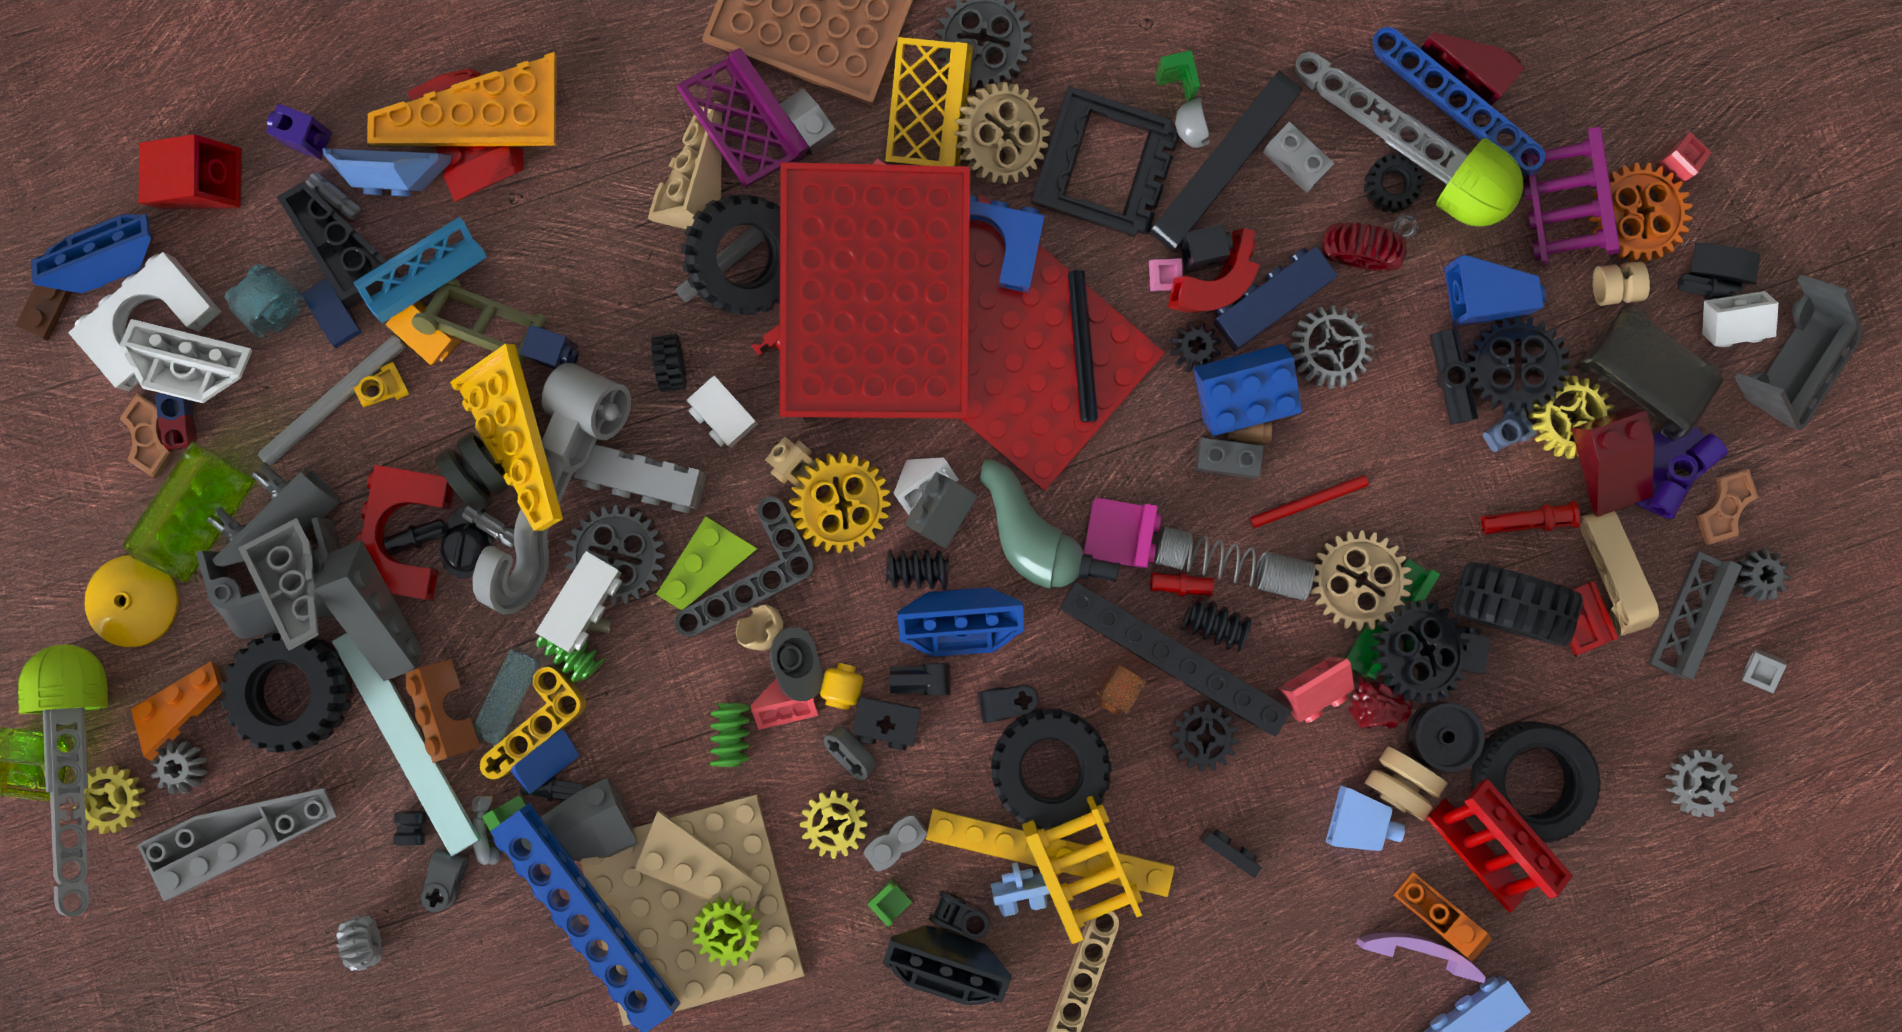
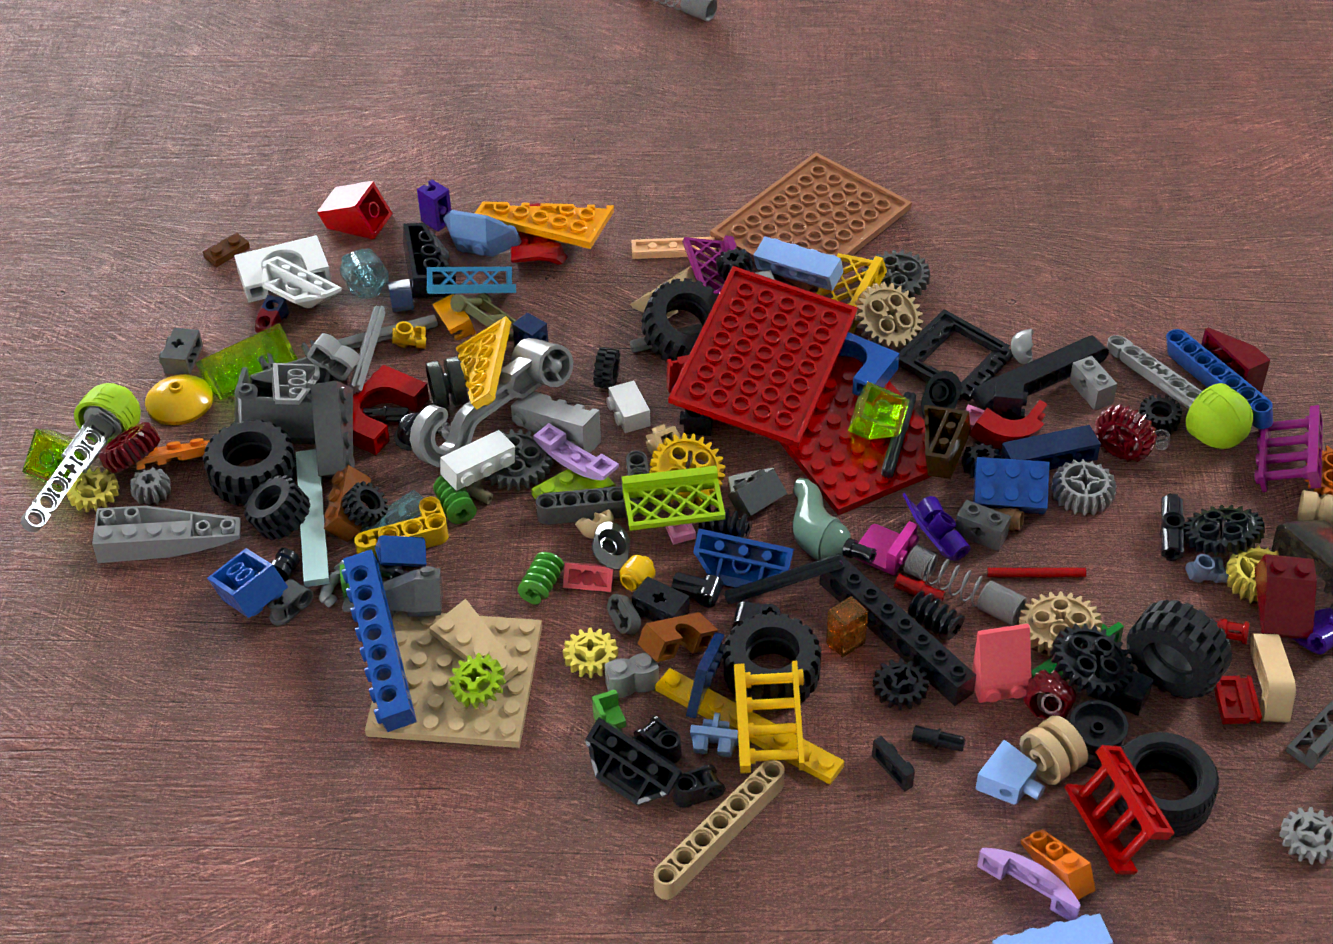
camera: 20 degrees right, 40 degrees down
blue wedge [31,214,151,293] -> none
nougat tile [120,393,174,478] -> none
light grey gear [336,915,383,971] -> none
green panel [1155,50,1200,102] -> none
blue slope [1444,255,1546,327] -> none
none -> dark red gear [98,422,161,473]
none -> dark grey brick [159,327,203,375]
none -> blue brick [207,548,288,618]
none -> black tyre [244,475,310,540]
none -> light grey brick [307,333,361,381]
none -> black tyre [342,481,389,528]
none -> light grey axle [349,306,386,393]
none -> lavender slope [533,423,619,480]
none -> lime fence [622,466,725,531]
none -> light nougat tile [631,237,716,259]
none -> dark orange arch [637,612,718,662]
none -> bright pink plate [666,523,696,545]
none -> black piece [672,764,726,808]
none -> dark blue wing [686,632,725,719]
none -> black gear [716,247,753,281]
none -> black axle [724,554,843,604]
none -> light blue brick [753,237,844,291]
none -> clear neon green slope [848,382,910,440]
none -> dark purple panel [903,492,971,561]
none -> black axle [912,725,966,752]
none -> black piece [921,370,962,417]
none -> dark brown wedge [924,405,971,479]

